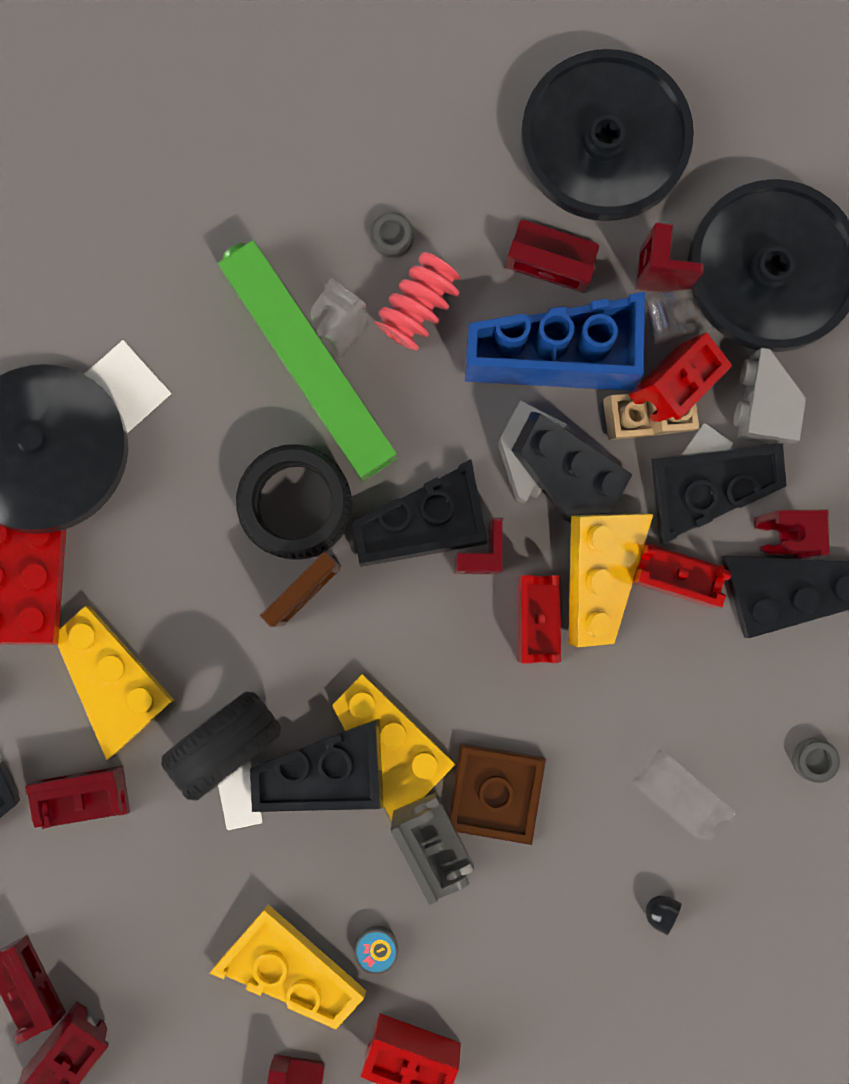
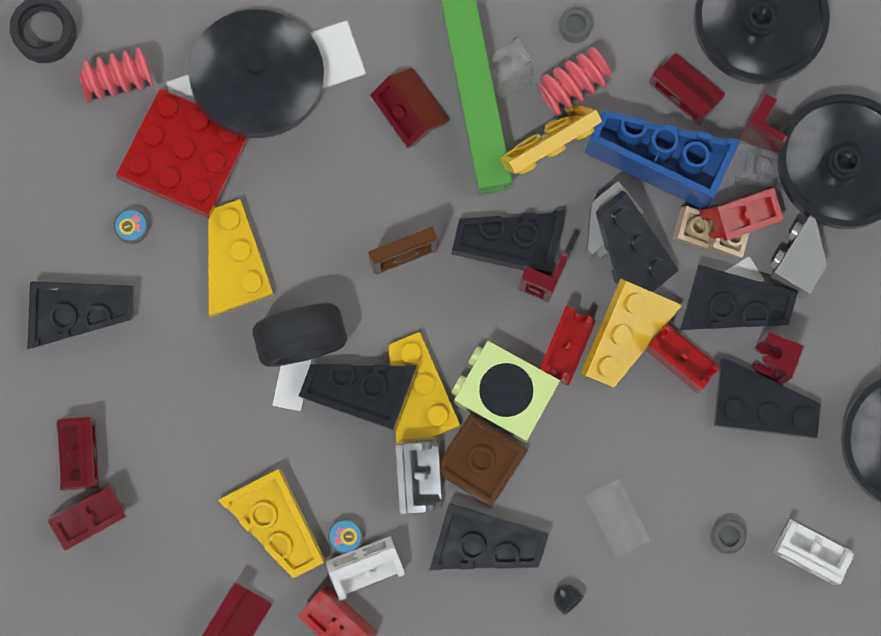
camera: 25 degrees right, 5 degrees down
dark red hinge [25,766,130,829] -> none
black tyre [236,444,352,560] -> none
none -> white hinge [326,536,405,600]
none -> dark red panel [370,68,449,149]
none -> black wing [429,503,549,570]
none -> yellowish green brick [451,341,560,443]
none -> yellow wing [499,104,602,175]

